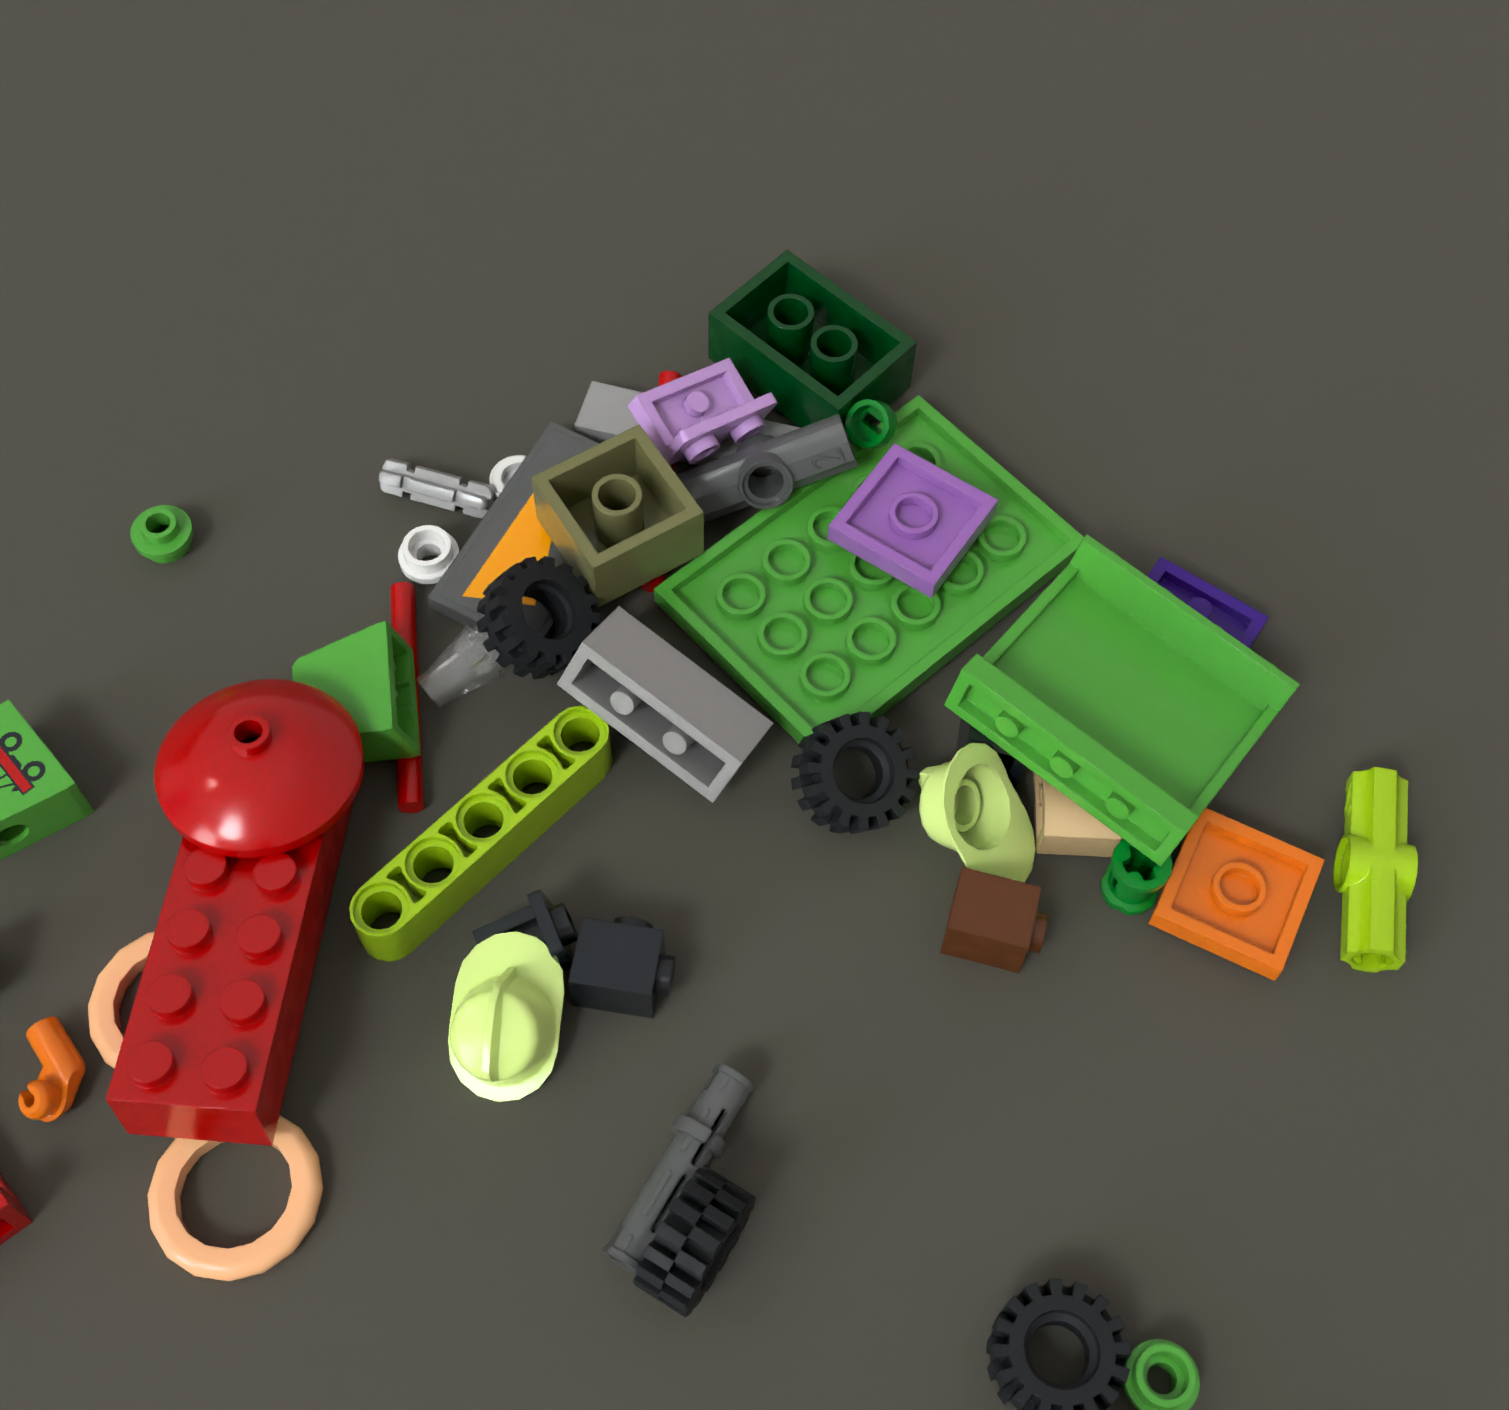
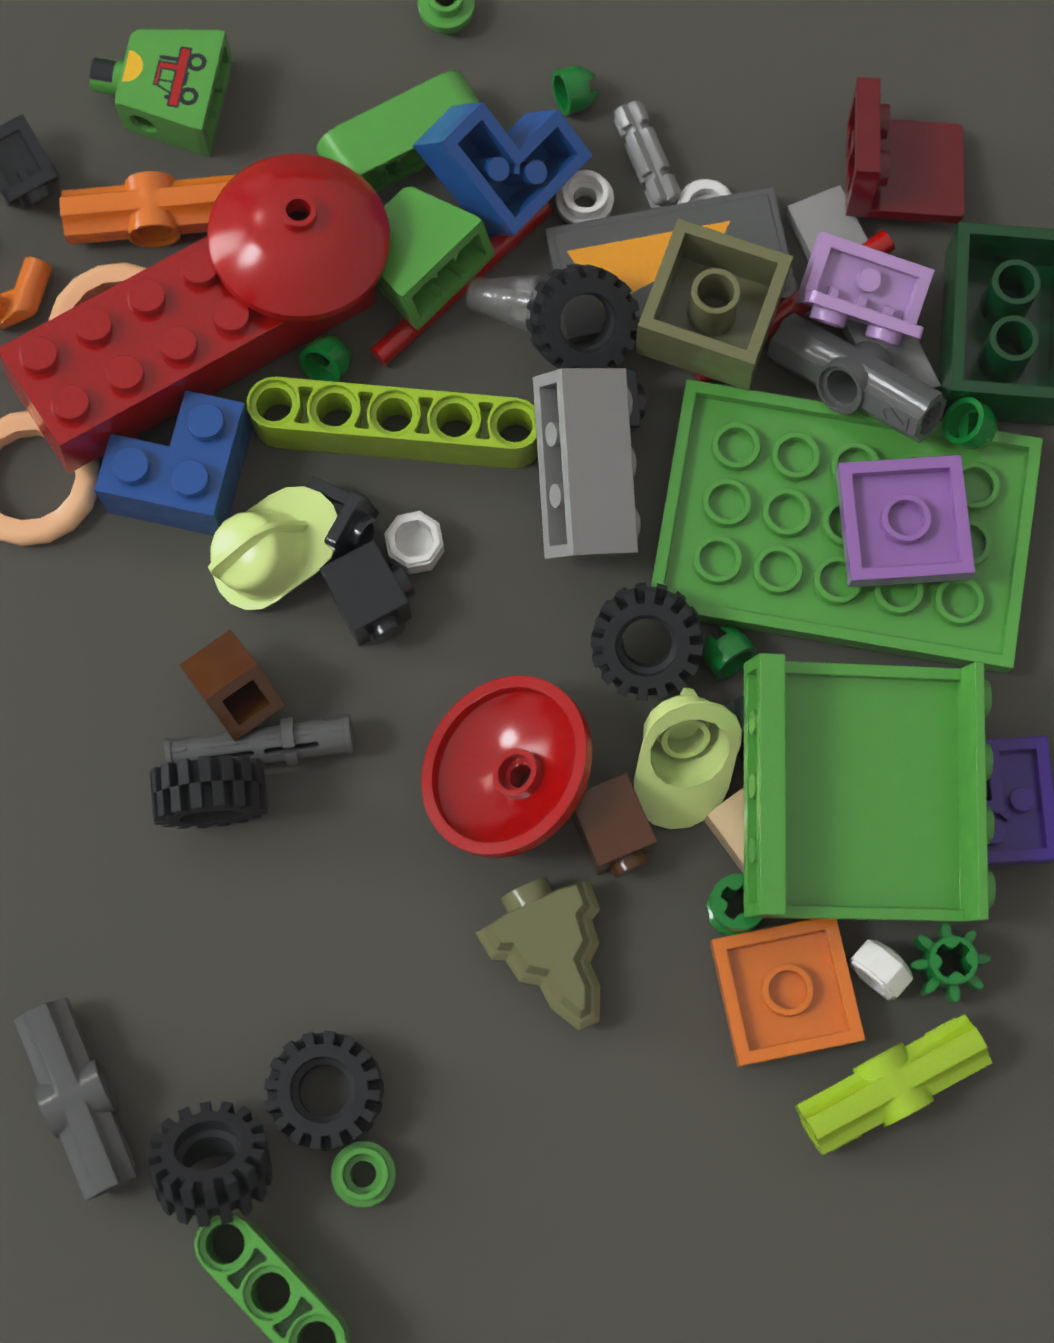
camera: 55 degrees right, 15 degrees up
none -> orange piece [60,171,235,248]
none -> blue brick [94,390,253,536]
none -> reddish brown brick [179,630,285,741]
none -> green hinge [299,334,352,382]
none -> bright green beam [316,70,479,192]
none -> white tile [384,511,445,575]
none -> blue brick [412,102,593,235]
none -> red dish [421,675,592,858]
none -> olive rock [475,877,600,1031]
none -> green hinge [552,65,599,116]
none -> green hinge [702,626,757,680]
none -> dark red bracket [846,77,965,224]
none -> white tile [849,939,913,1000]
none -> green gear [908,922,991,1004]

